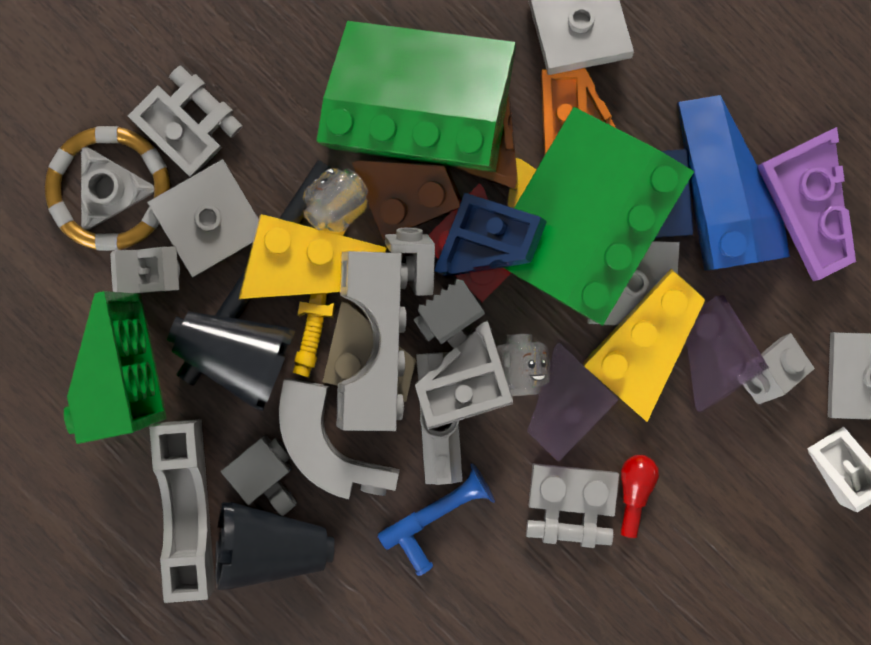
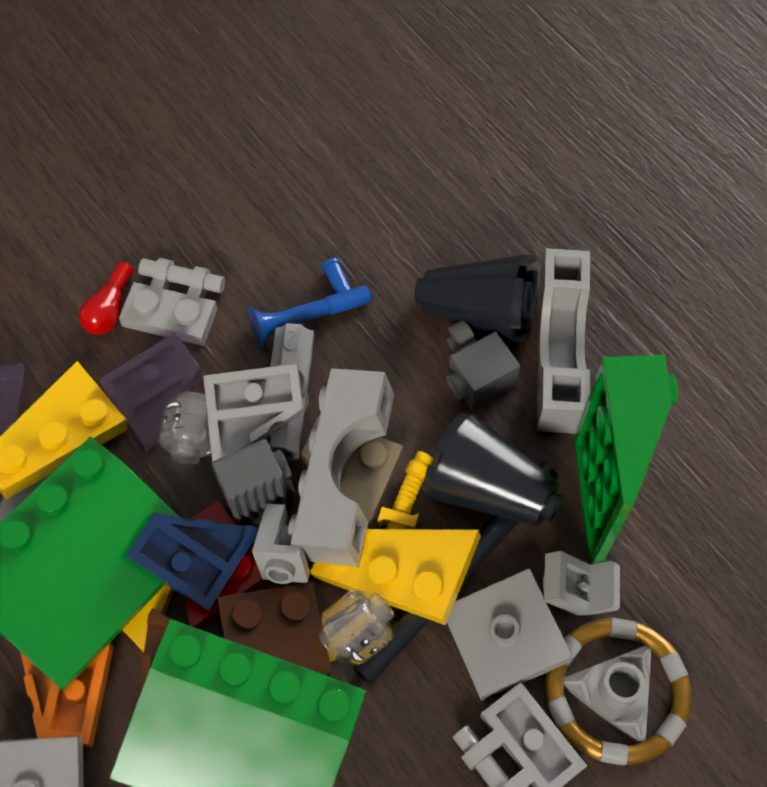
camera: 175 degrees left, 25 degrees down
light grey arch [279,377,400,499] -> none

